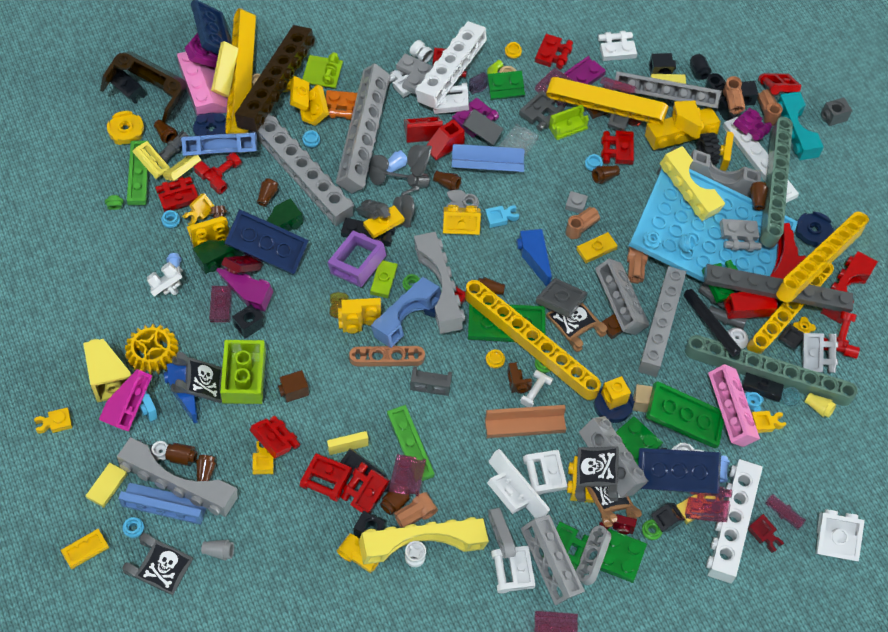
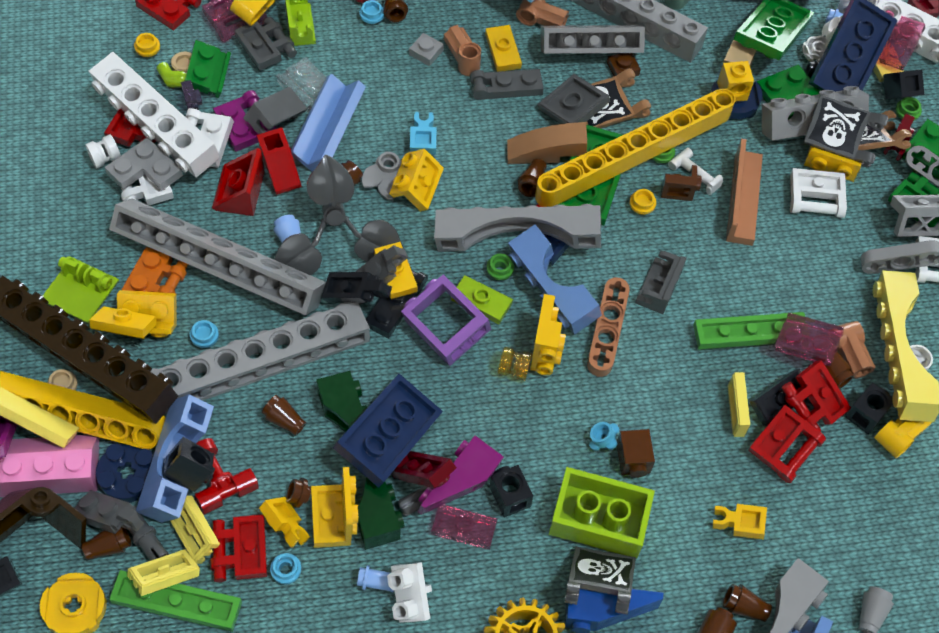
camera: 75 degrees left, 0 degrees up
red plate [249,416,301,459] -> none
white bracket [487,449,550,519] -> none
blue slope [516,229,552,286] -> none
none -> dark grey hinge [74,490,144,534]
none -> black brick [163,437,215,492]
none -> black hinge [321,272,392,303]
none -> dark grey plate [470,69,544,100]
none -> medium nougat slope [507,122,587,164]
none -> medium azure plate [589,422,619,451]

